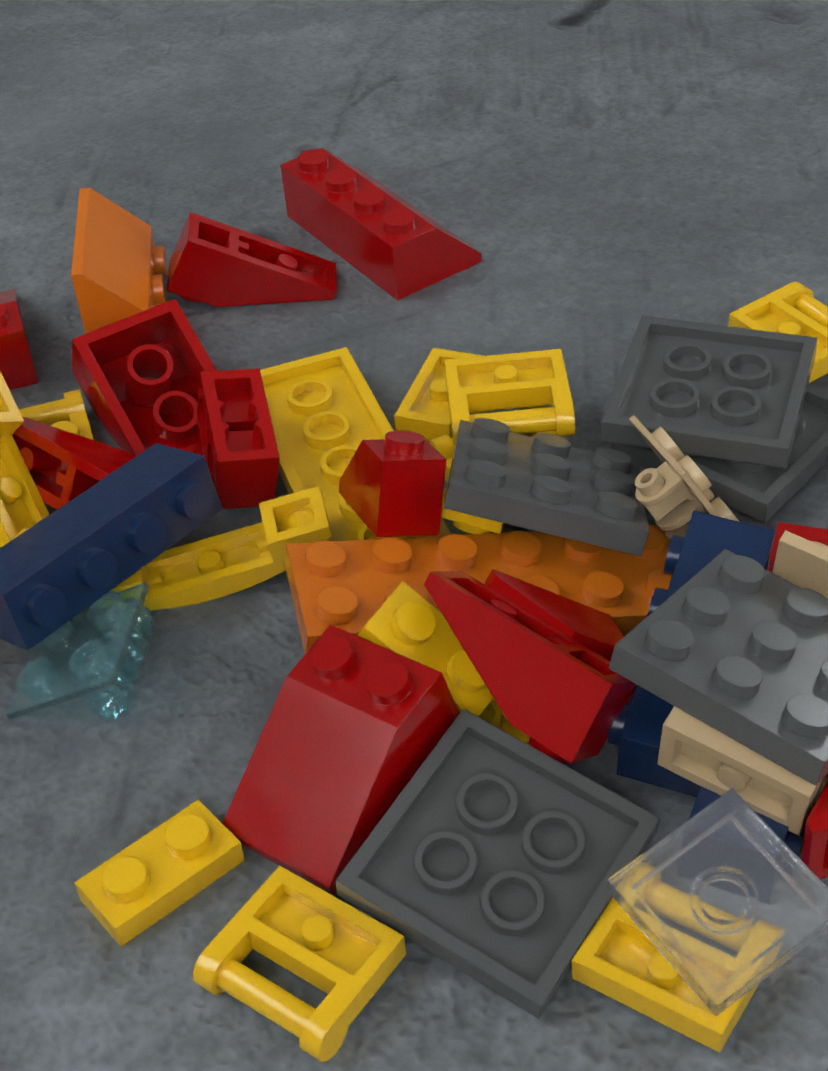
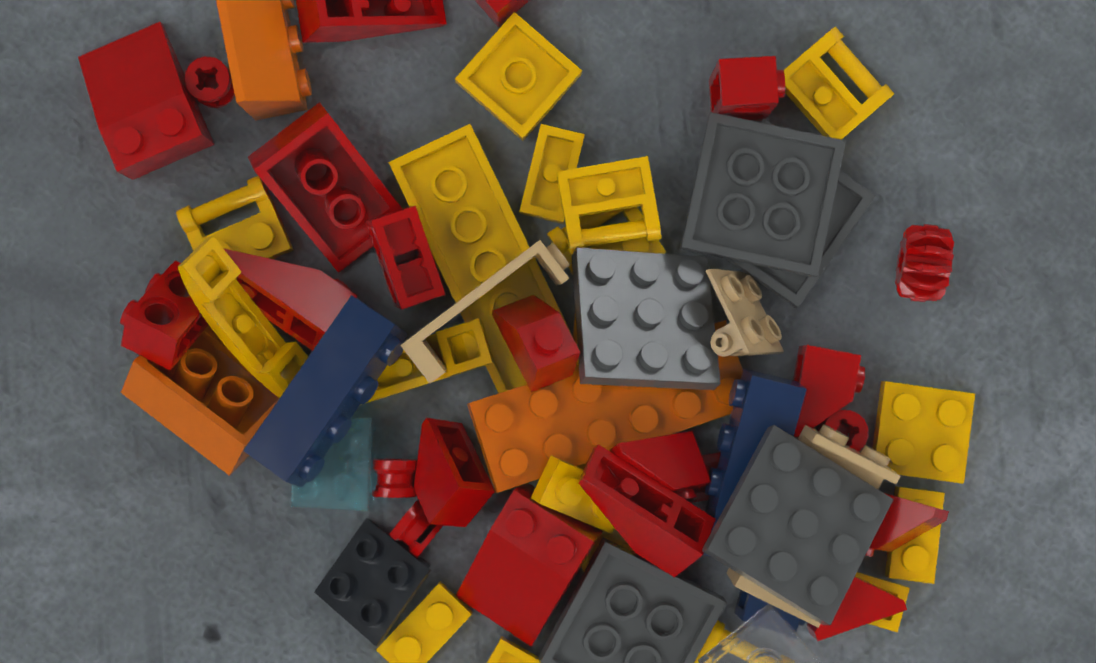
camera: 10 degrees left, 45 degrees up
none -> red wheel [184,56,235,108]
none -> black hinge [314,518,431,647]
none -> red wheel [372,458,417,498]
none -> red wheel [389,500,444,558]
none -> tan panel [400,240,570,384]
none -> red slope [414,418,495,528]
none -> yellow plate [455,12,582,141]
none -> red brick [709,56,785,121]

